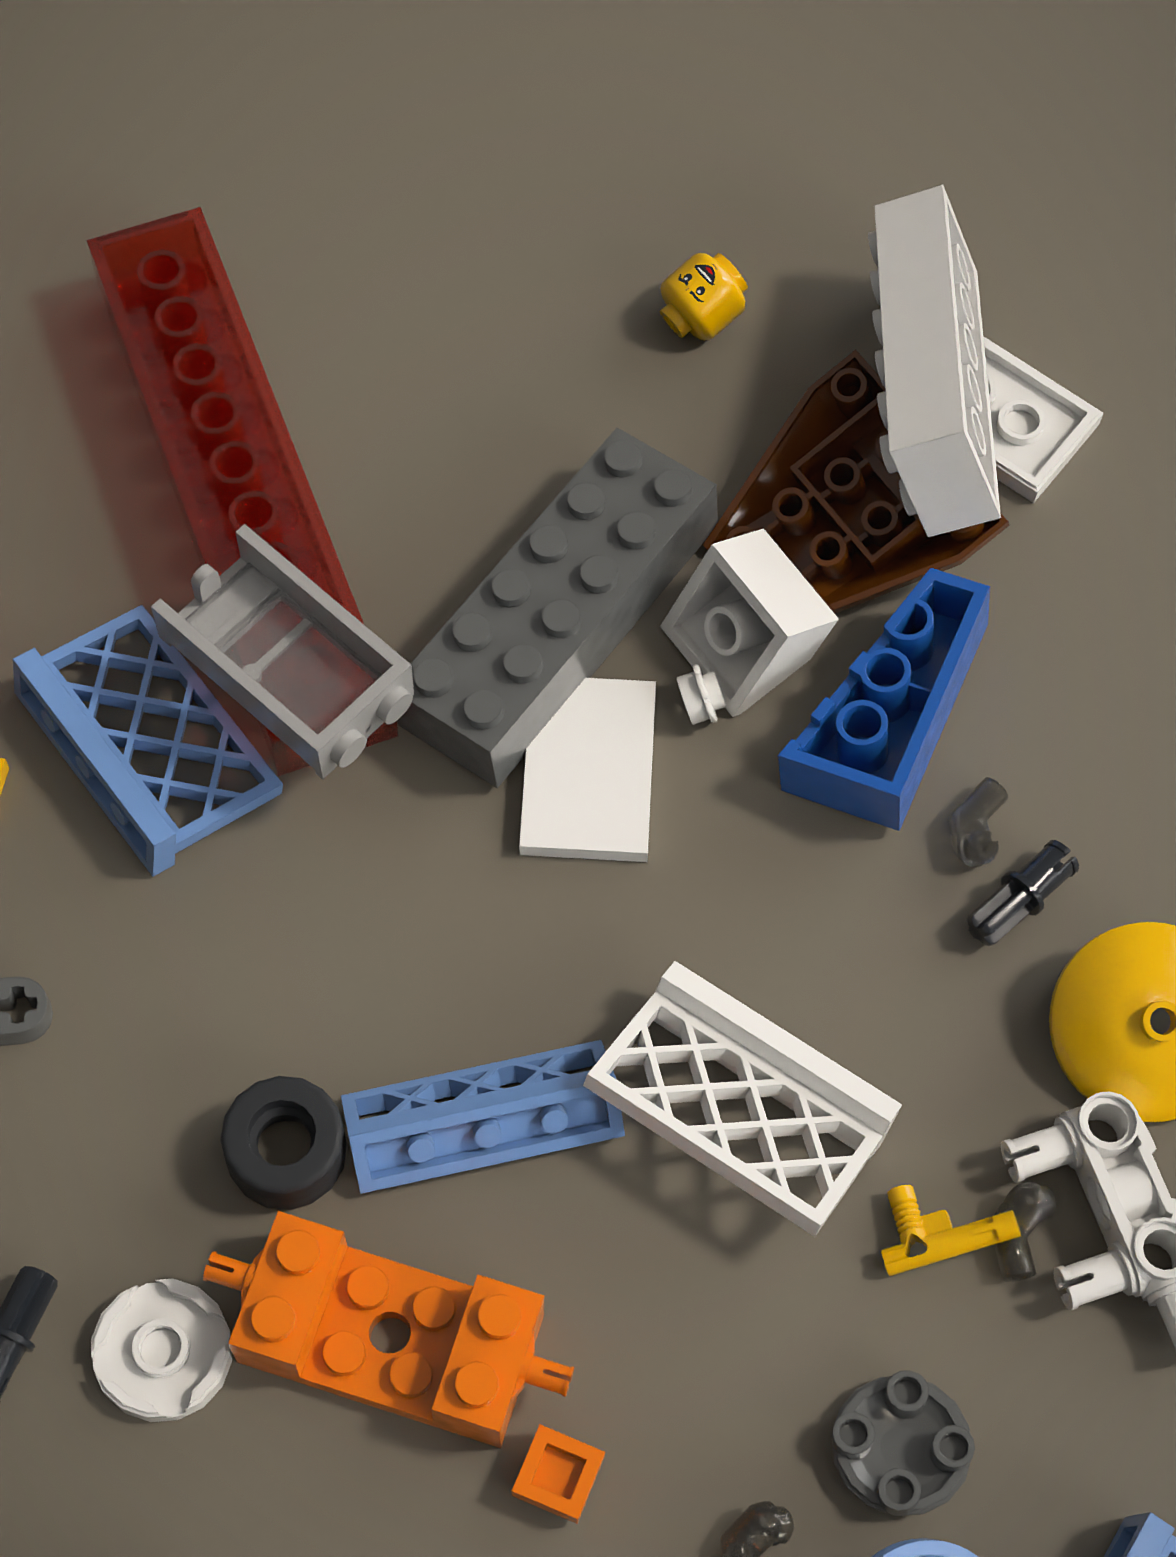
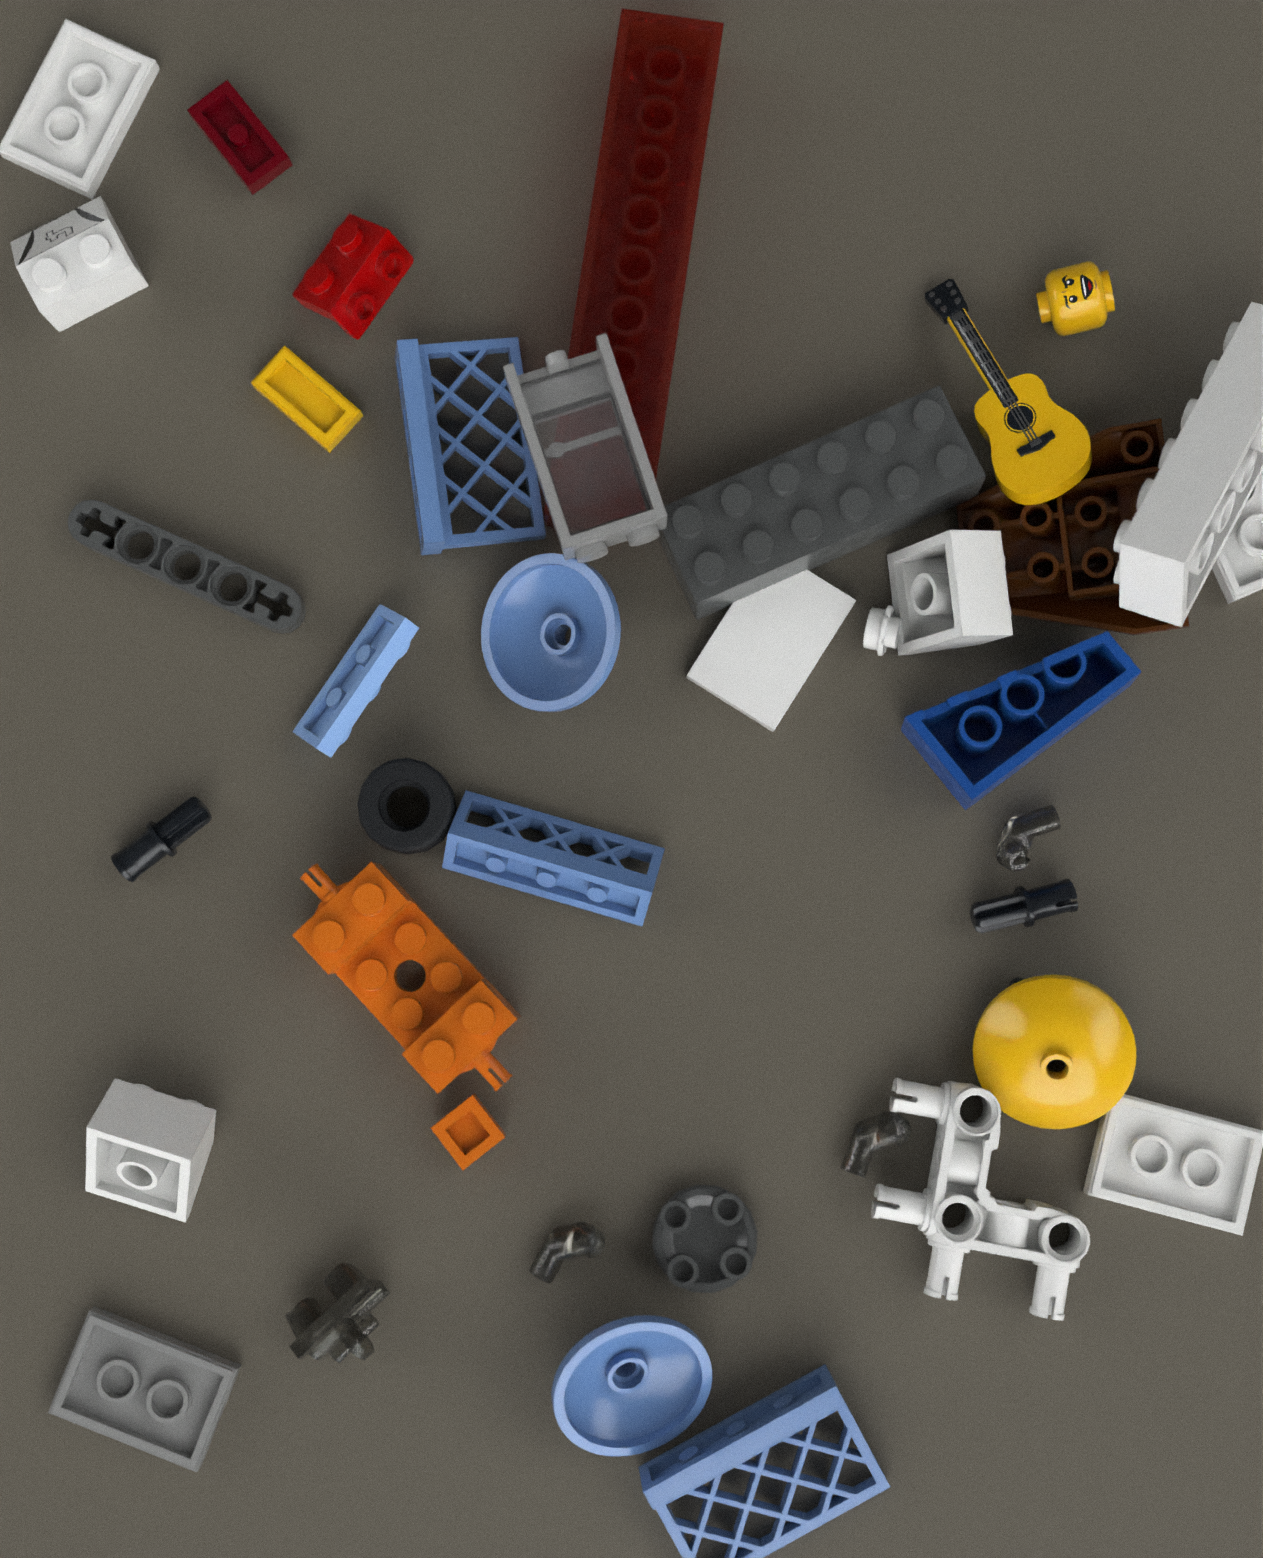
camera: 30 degrees right, 20 degrees up
white tile [91,1279,232,1422] -> none
white fence [583,961,902,1237] -> none
yellow hose [881,1185,1021,1276] -> none
none -> light blue plate [292,604,419,758]
none -> medium blue dish [481,553,621,712]
none -> yellow piece [924,279,1092,505]

